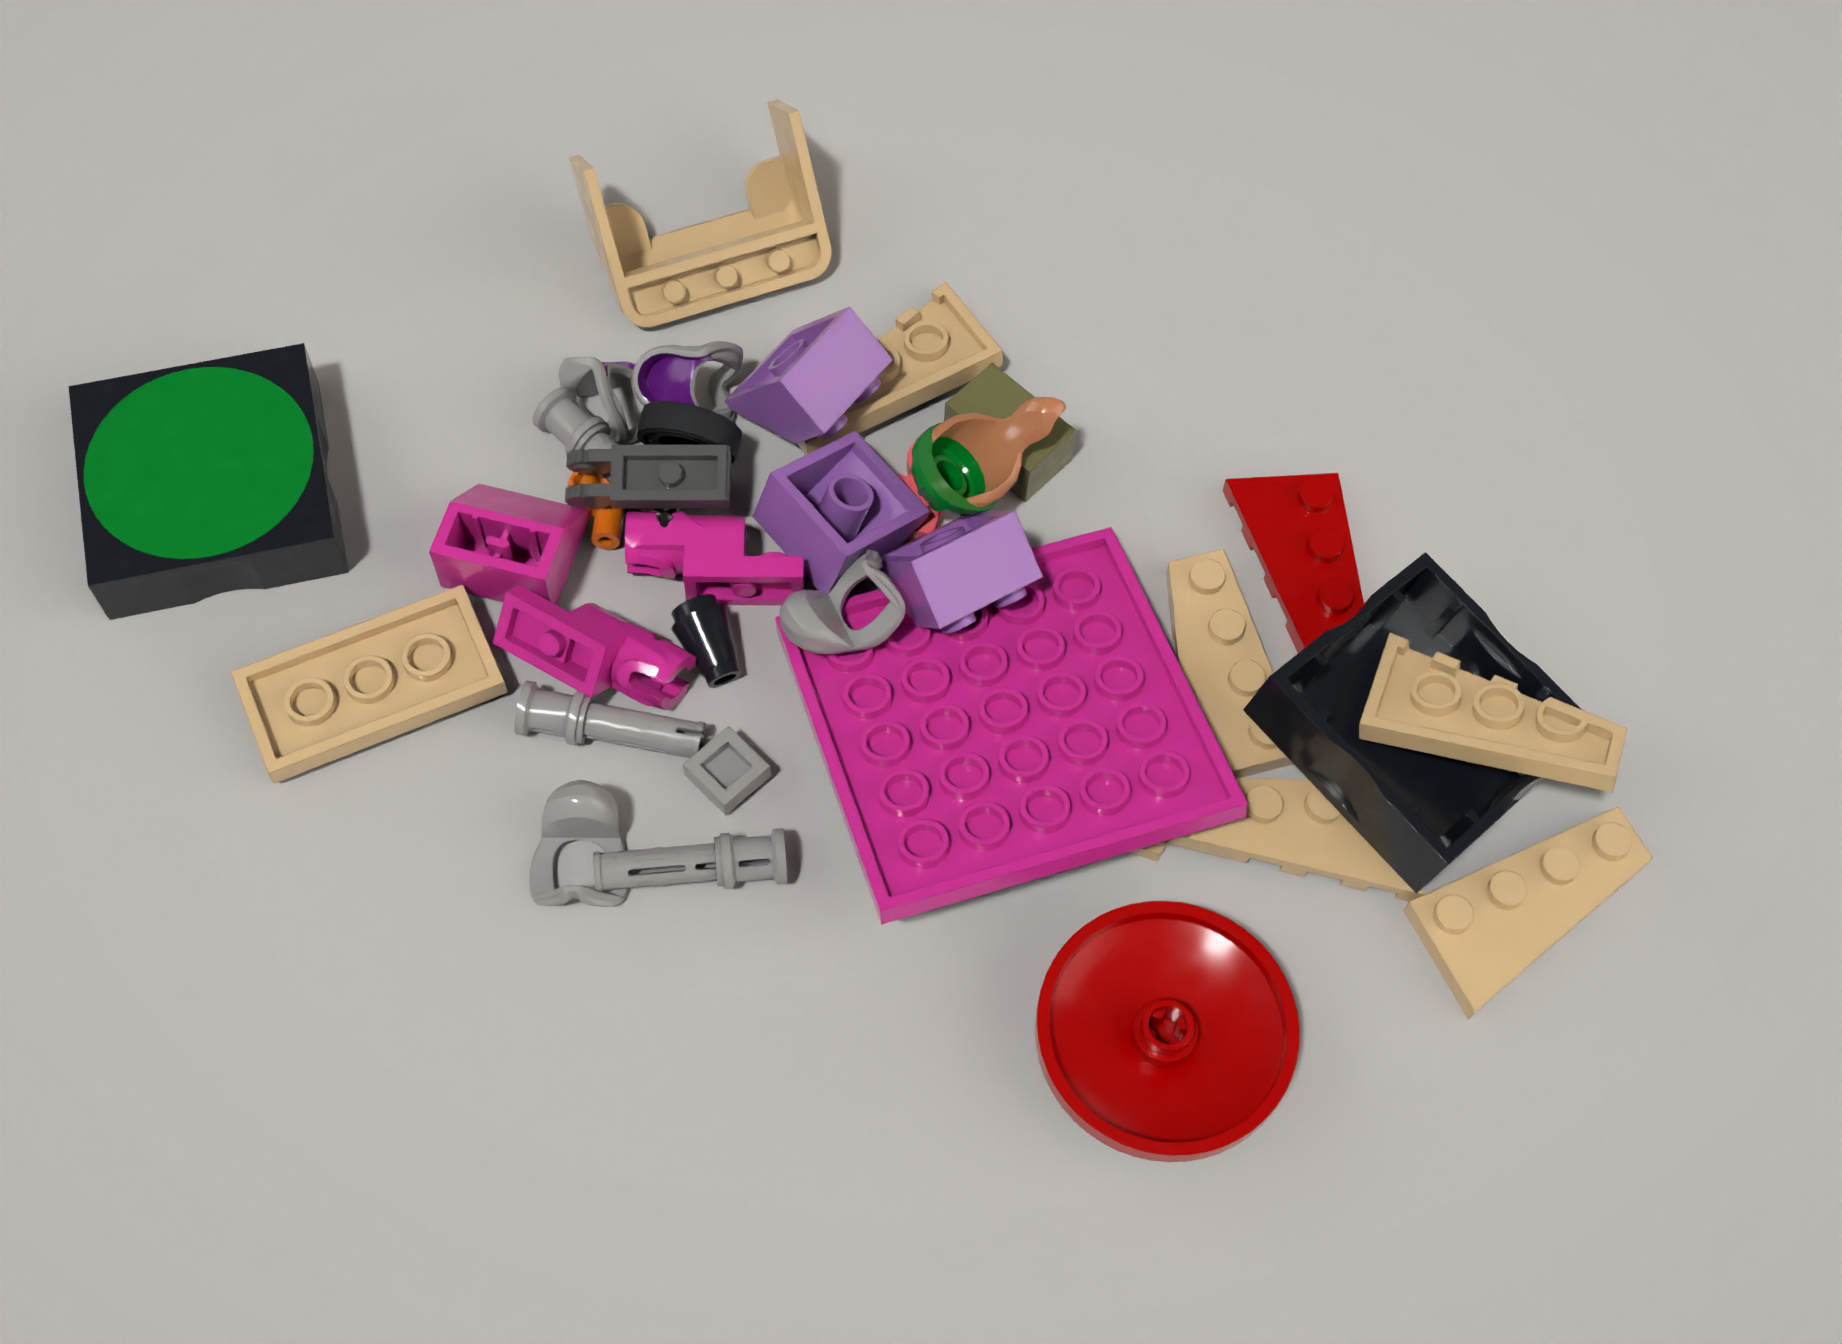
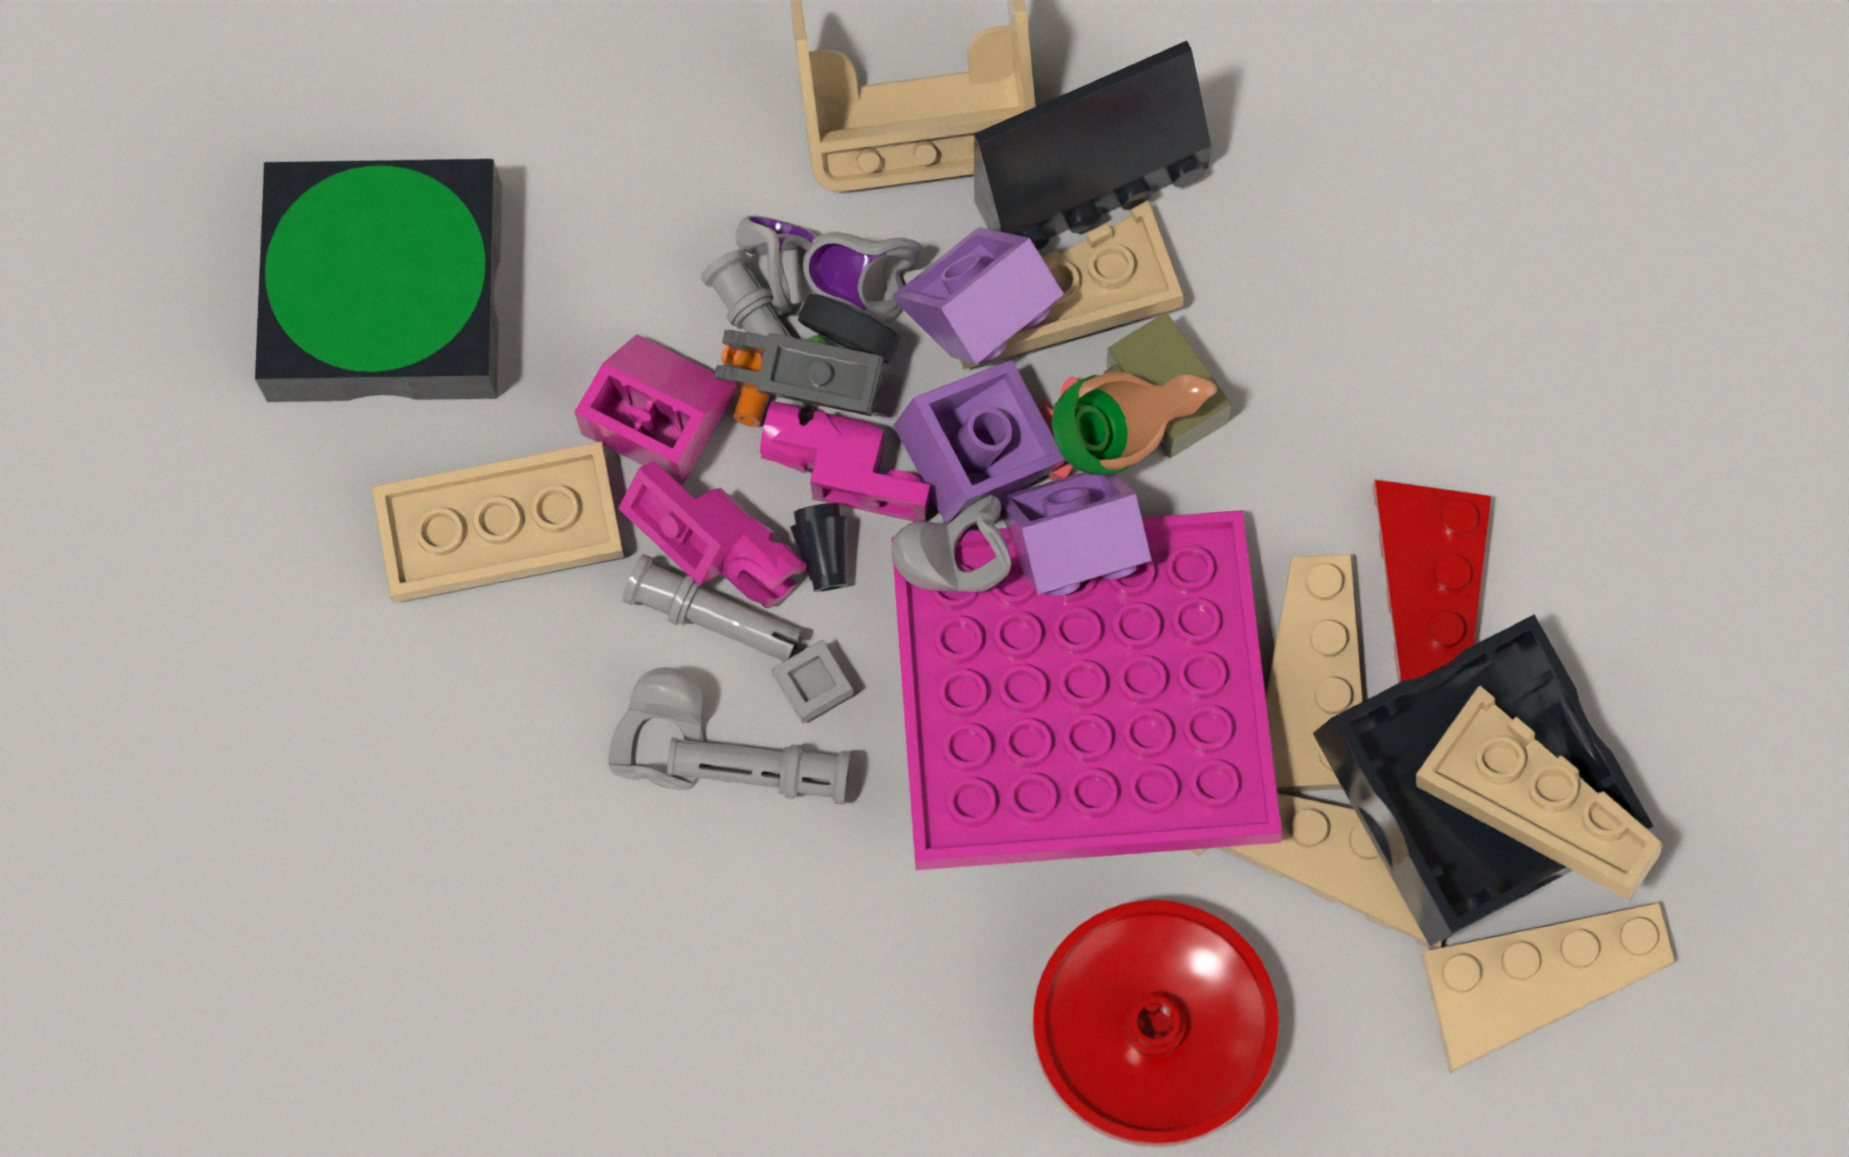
camera: 20 degrees right, 10 degrees up
none -> black slope [974,40,1211,251]

